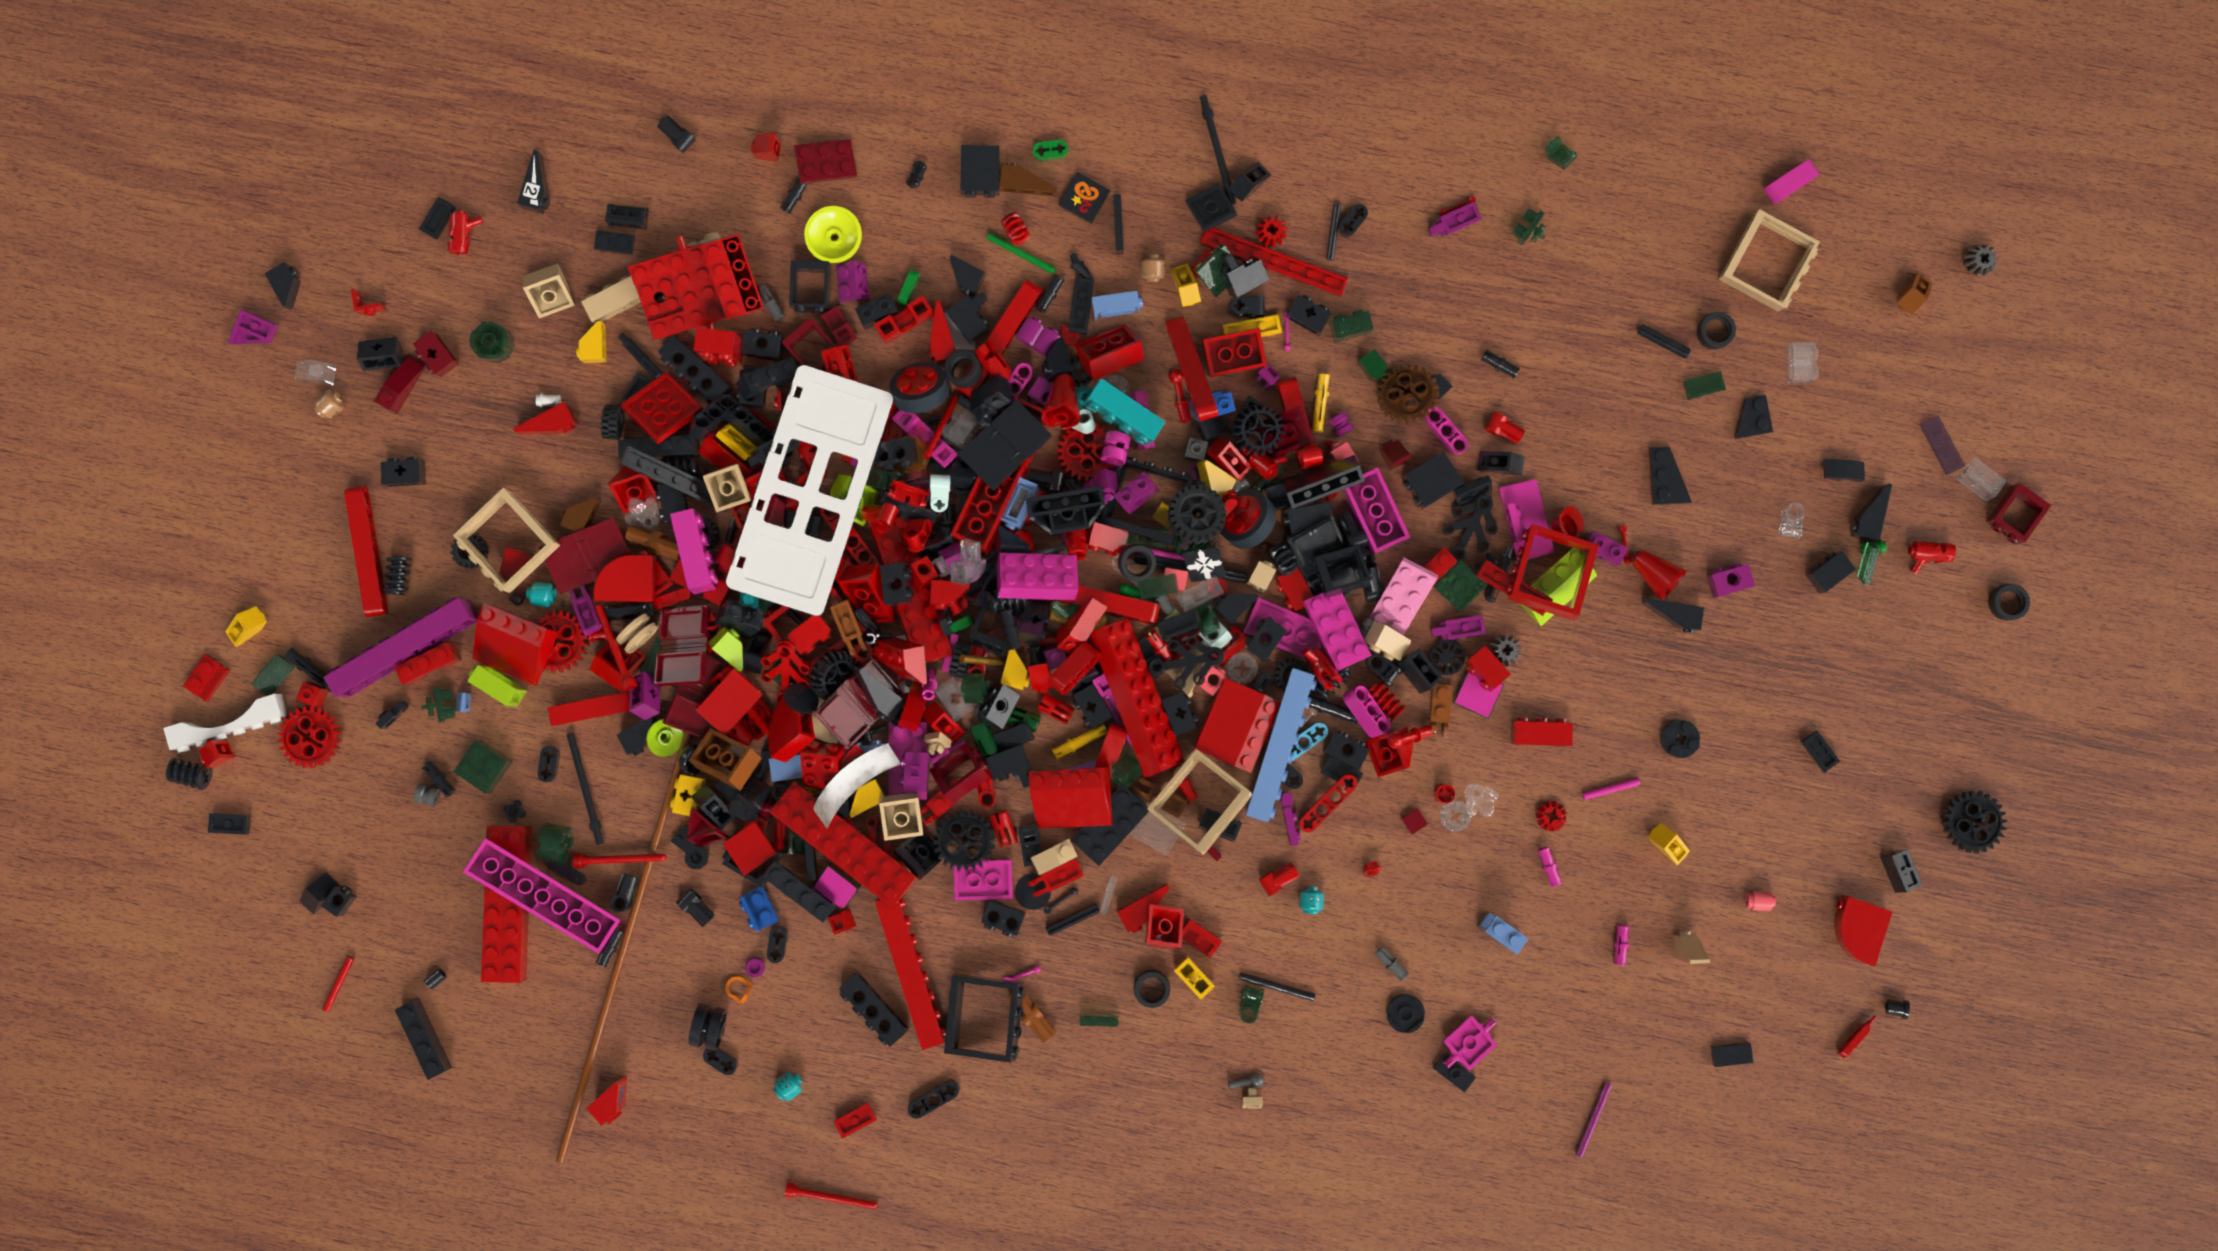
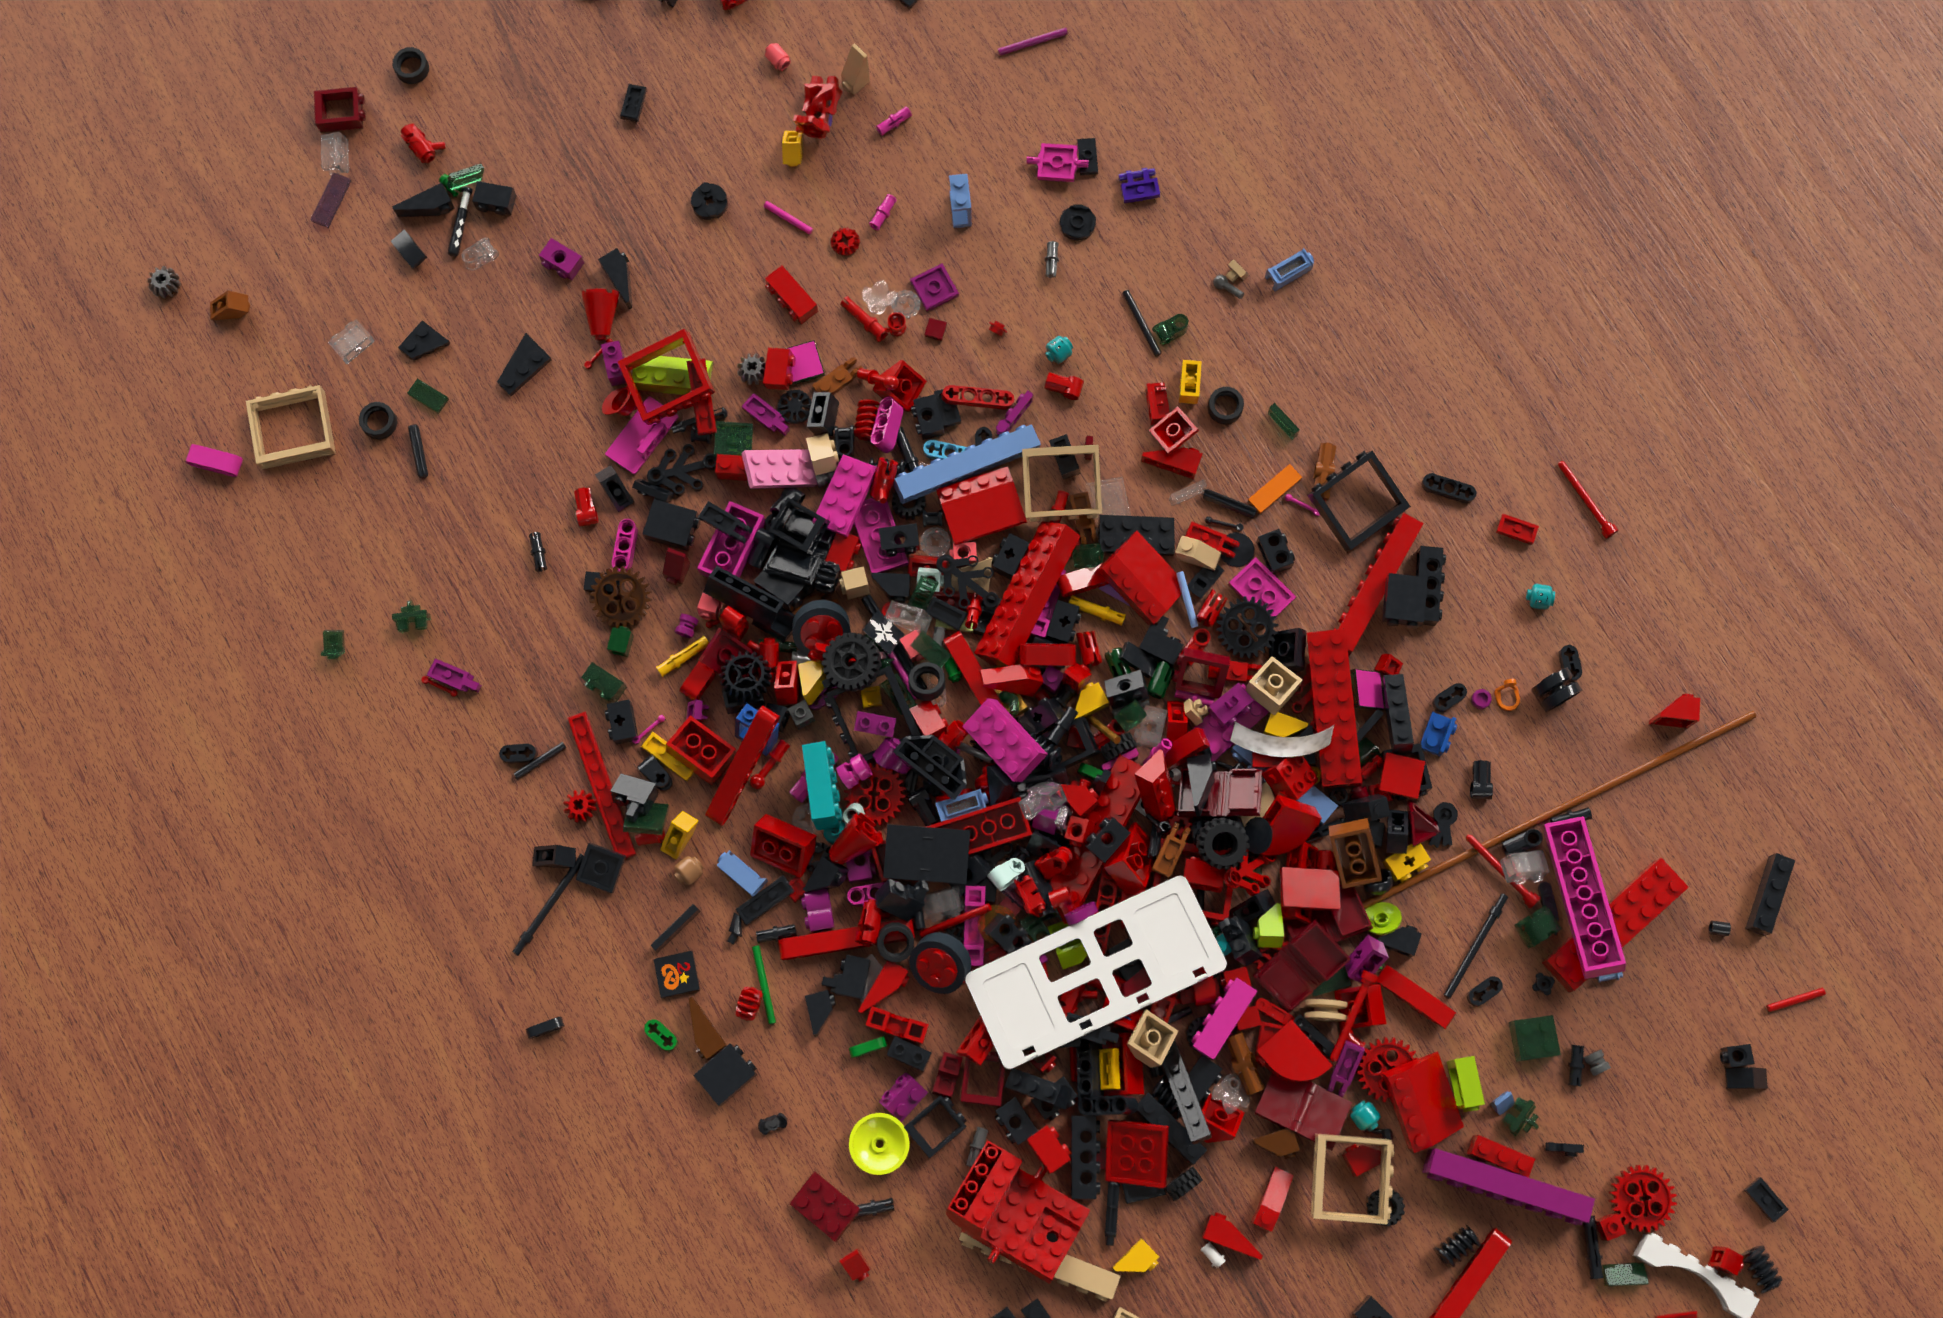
camera: 130 degrees left, 10 degrees down
none -> black piece [447,187,473,257]
none -> black beam [526,1017,565,1039]
none -> black hinge [698,501,753,544]
none -> red hips [793,76,843,139]
none -> red pin [840,296,889,342]
none -> magenta tile [910,263,959,312]
none -> magenta beam [1065,901,1098,925]
none -> dark purple plate [1118,168,1160,203]
none -> light blue bar [1176,571,1198,628]
none -> black tyre [1196,818,1250,870]
none -> orange tile [1248,464,1302,514]
none -> slope [1251,1167,1294,1232]
none -> medium blue window [1265,248,1314,291]
none -> black brick [1382,573,1428,629]
none -> clear brick [1500,850,1550,884]

